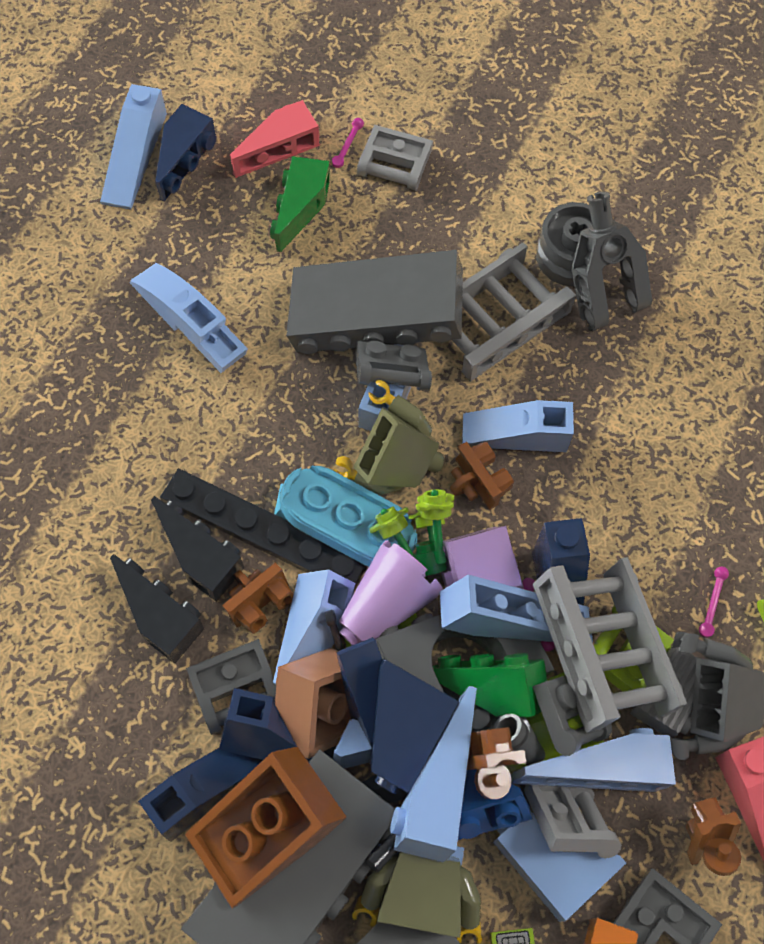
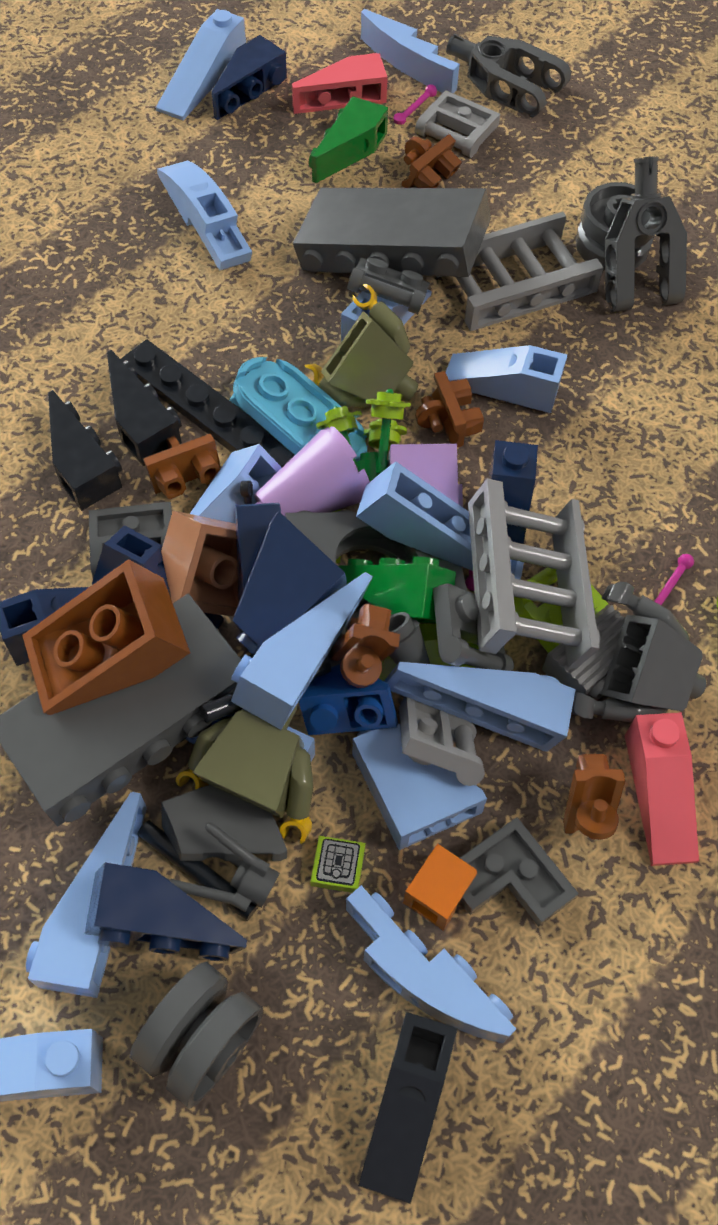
camera: 15 degrees right, 5 degrees down
light blue slope [333,718,372,769] -> none
none -> light blue slope [361,9,460,94]
none -> dark orange hips [401,134,462,188]
none -> dark grey piece [446,33,571,117]

